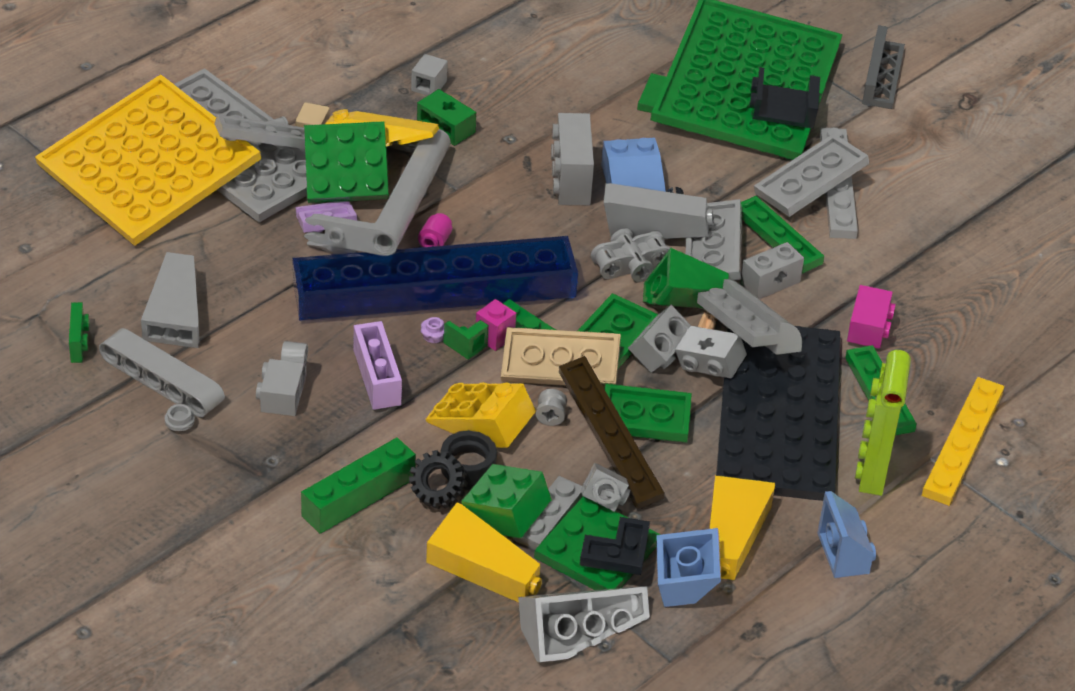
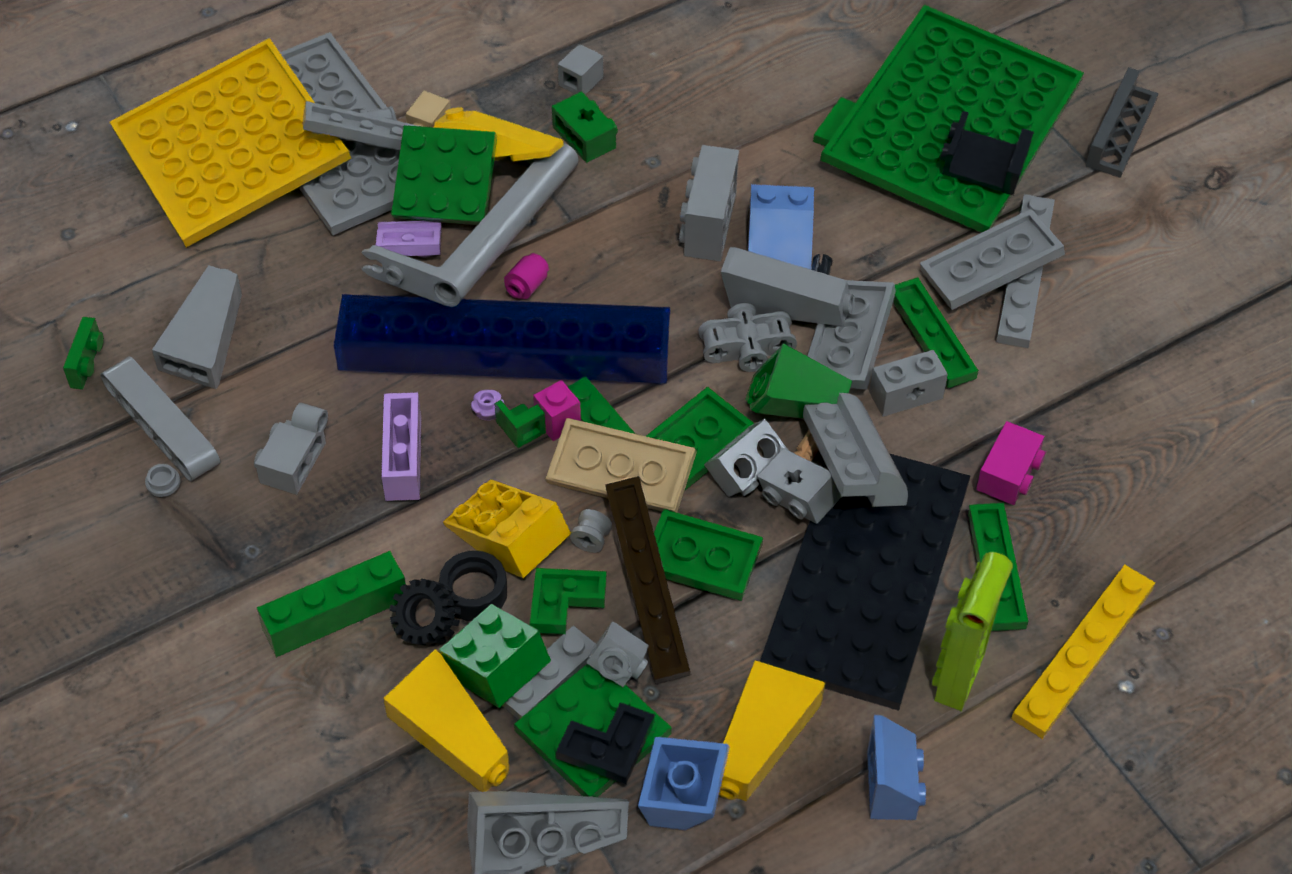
camera: 15 degrees right, 10 degrees up
none -> green plate [530,568,607,634]

